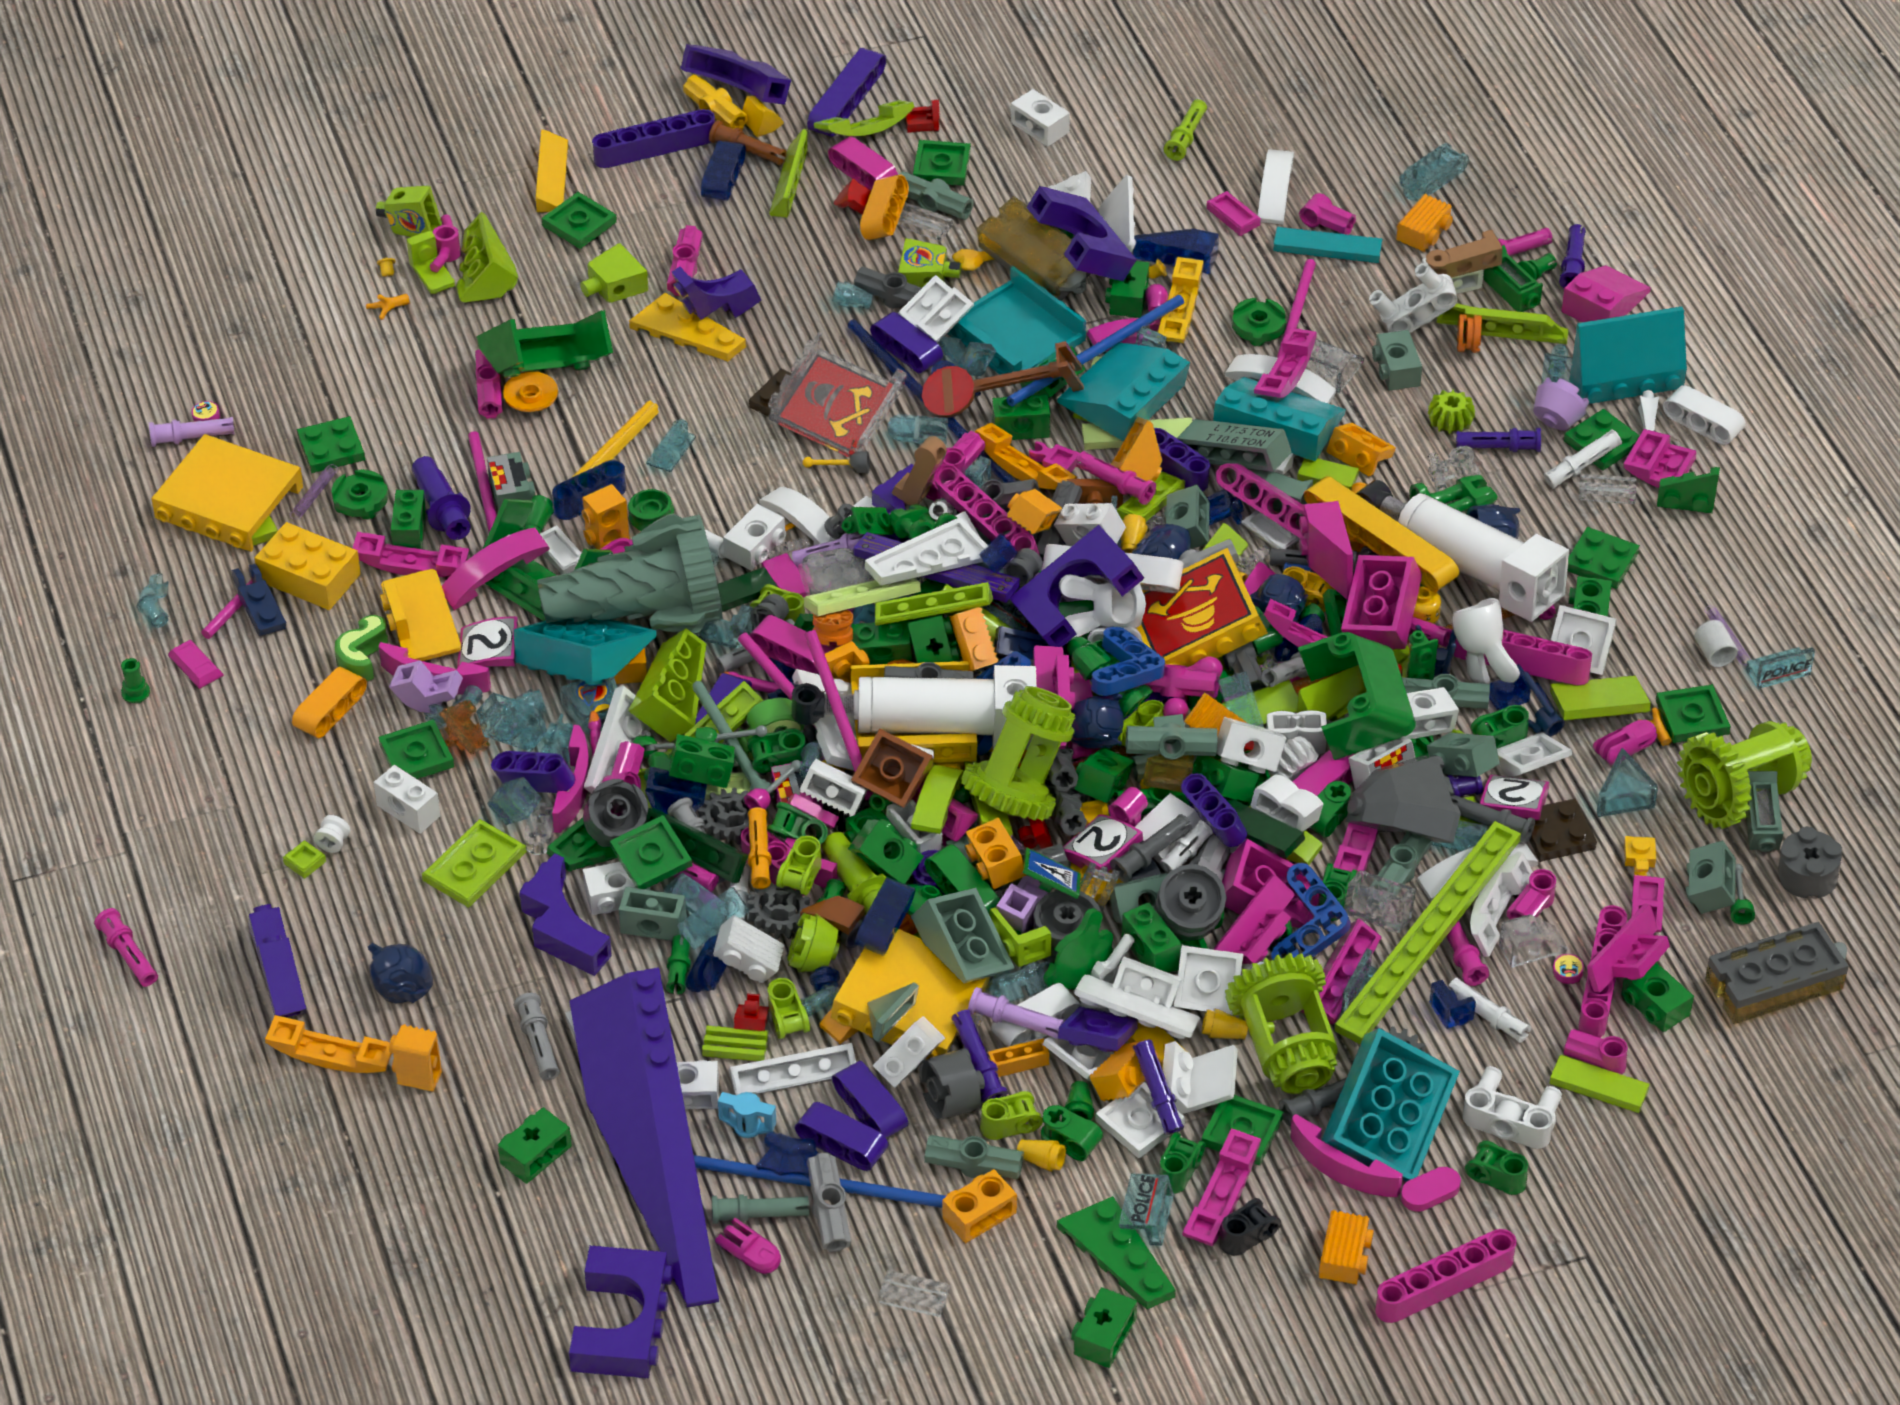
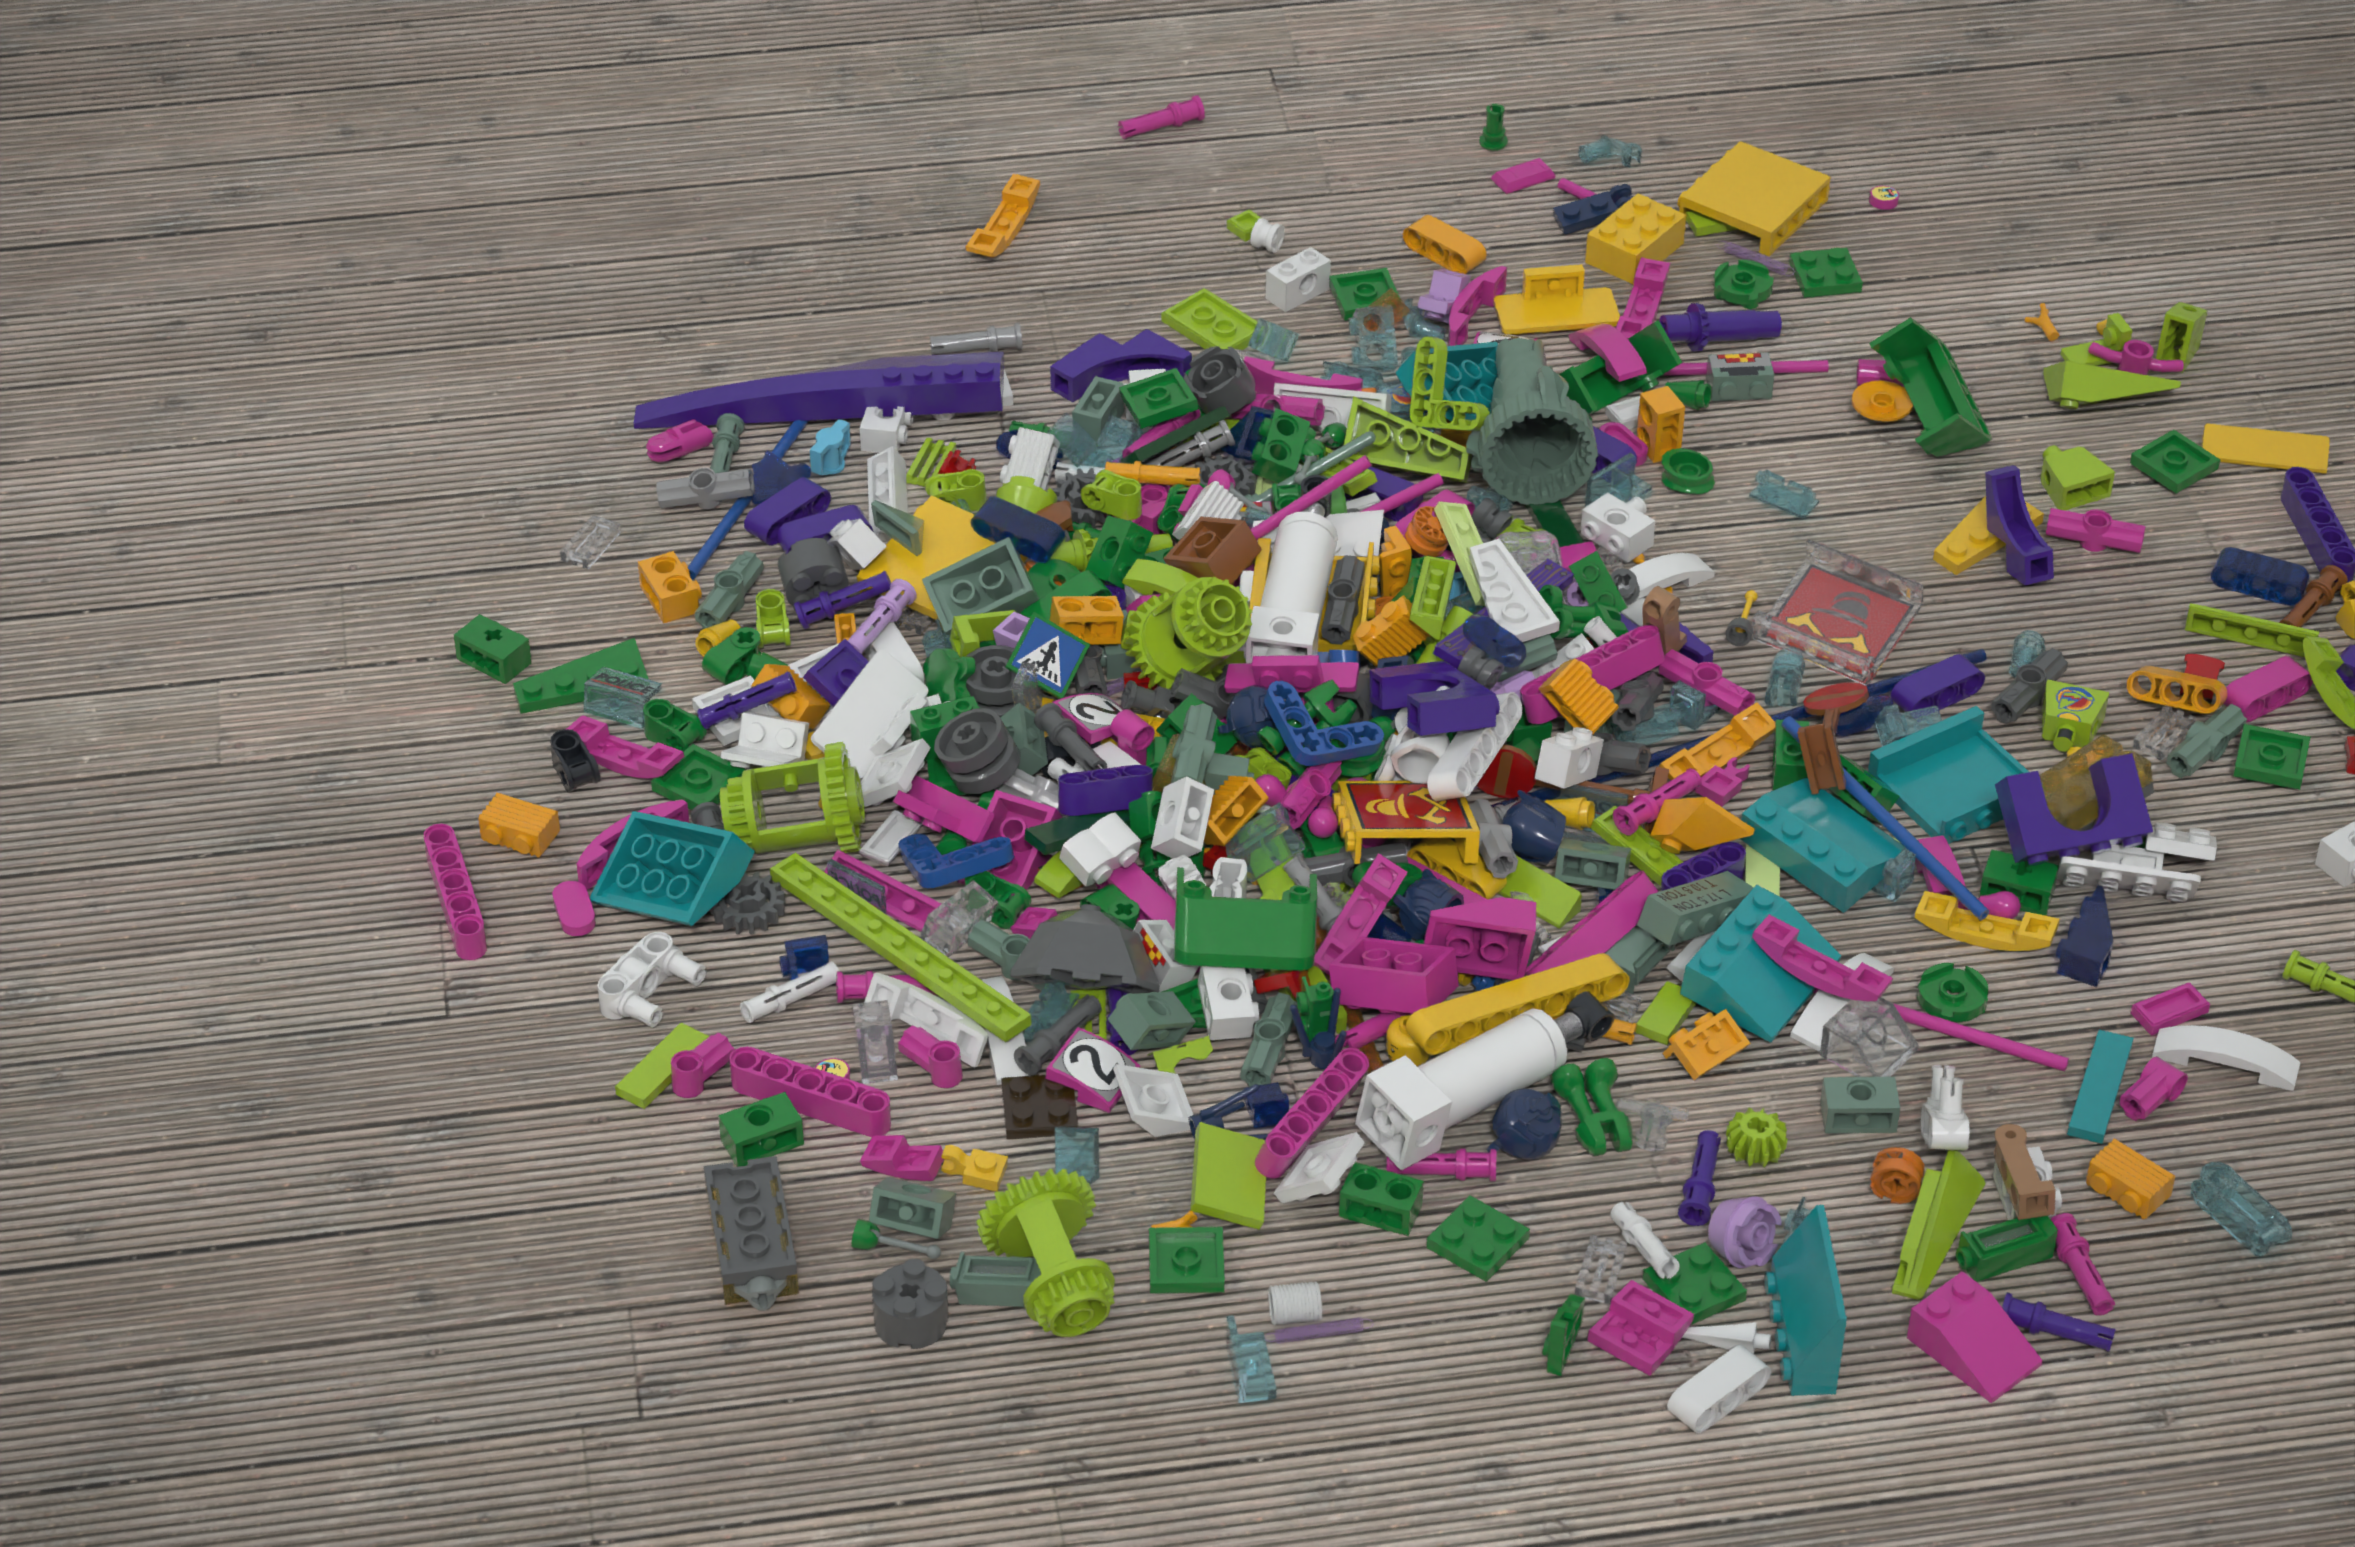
camera: 100 degrees right, 5 degrees down
lavender pin [149,417,235,447] -> none
dark purple arch [248,904,306,1018] -> none
bright green animal [335,615,388,681] -> none
dark blue helmet [368,943,433,1004] -> none
light orange brick [389,1024,442,1092] -> none
green brick [391,490,427,549] -> none
dark purple beam [491,751,576,793] -> none
green brick [498,1107,572,1184] -> none
clear blue beam [552,460,626,520] -> none
yellow axle [569,401,659,492] -> none
dark purple arch [569,1245,673,1379] -> none
white slope [898,275,974,343] -> none
yellow piece [1149,259,1167,279] -> none
white piece [1452,598,1520,684] -> none
green piece [1464,1141,1528,1195] -> none
green piece [1470,705,1529,749] -> none
green pin [1518,253,1557,280] -> none
dark pink bracket [1587,904,1670,992] -> none
dark pink arm [1593,720,1657,766] -> none
none -> lime beam [1410,336,1490,432]

